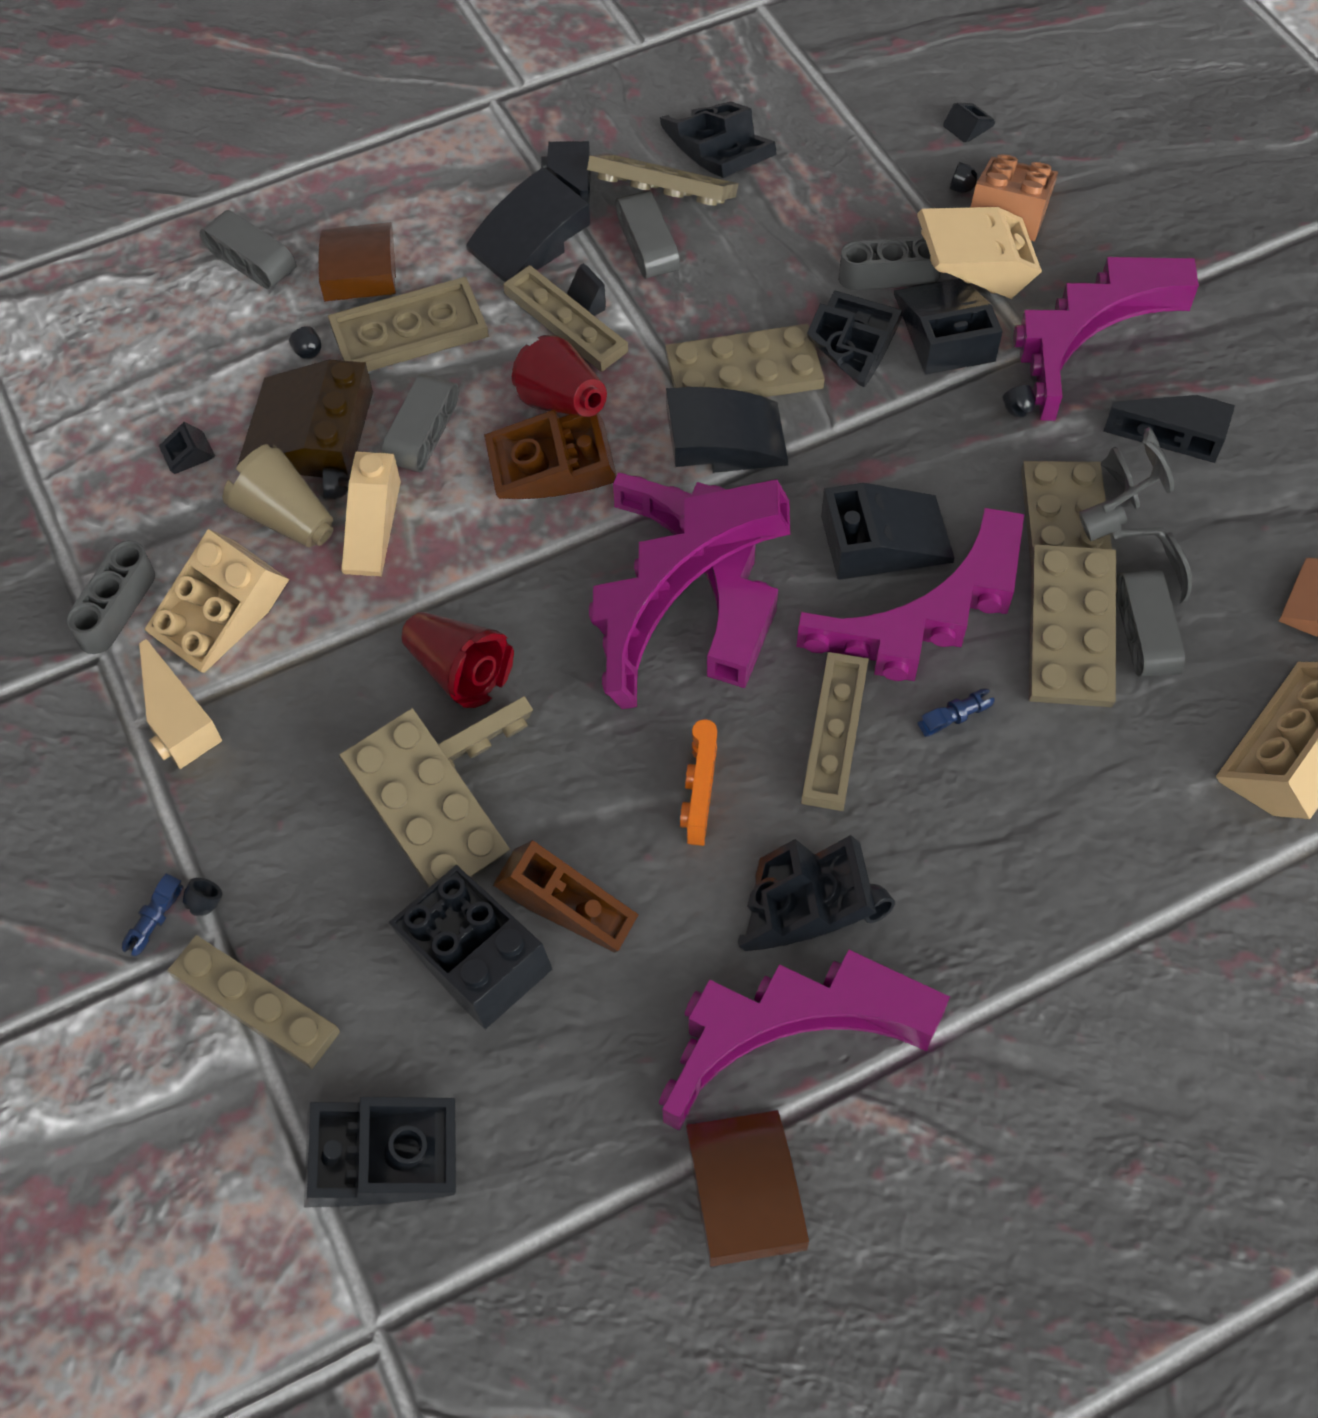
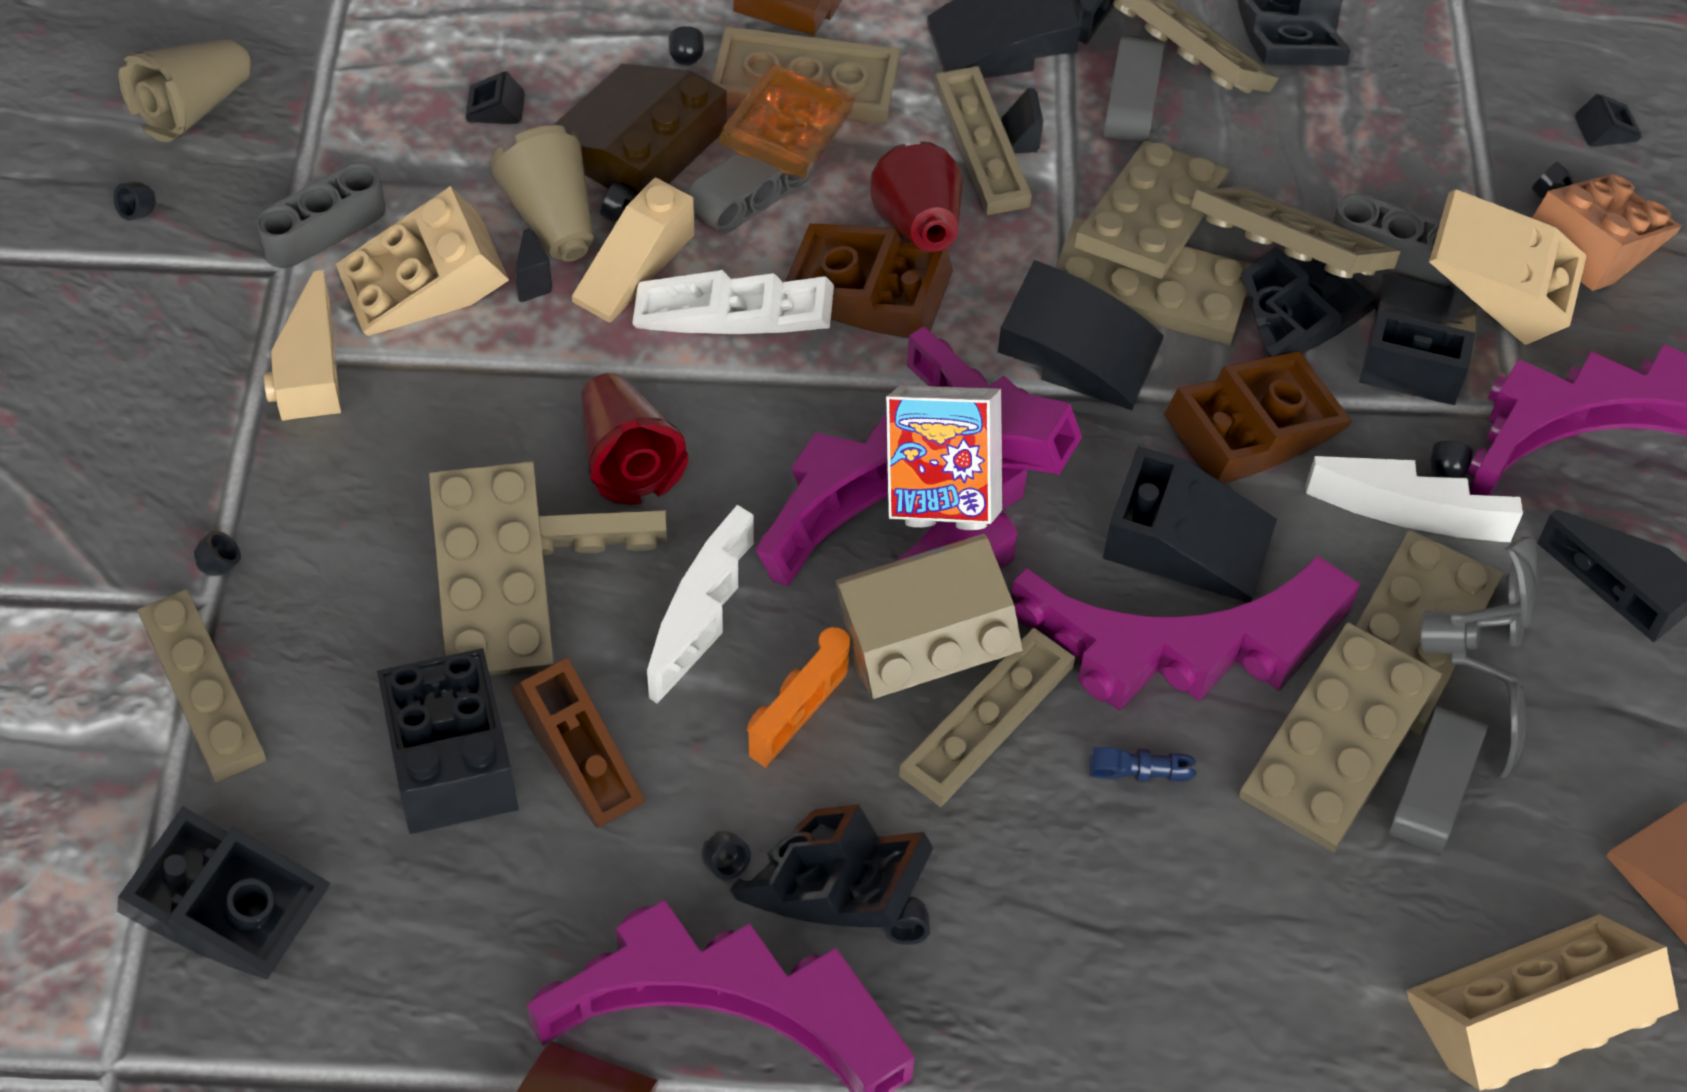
camera: 25 degrees right, 5 degrees down
dark blue piece [122,873,184,956] -> none
none -> black slope [515,228,553,302]
none -> white slope [632,270,834,334]
none -> white slope [647,505,754,703]
none -> black hinge [701,831,751,880]
none -> clear orange plate [719,63,855,179]
none -> dark tan slope [835,534,1023,699]
none -> brick [886,385,1002,530]
none -> dark tan plate [1074,140,1229,279]
none -> reddish brown slope [1164,351,1352,484]
none -> dark tan plate [1191,187,1401,278]
none -> white slope [1305,456,1523,542]

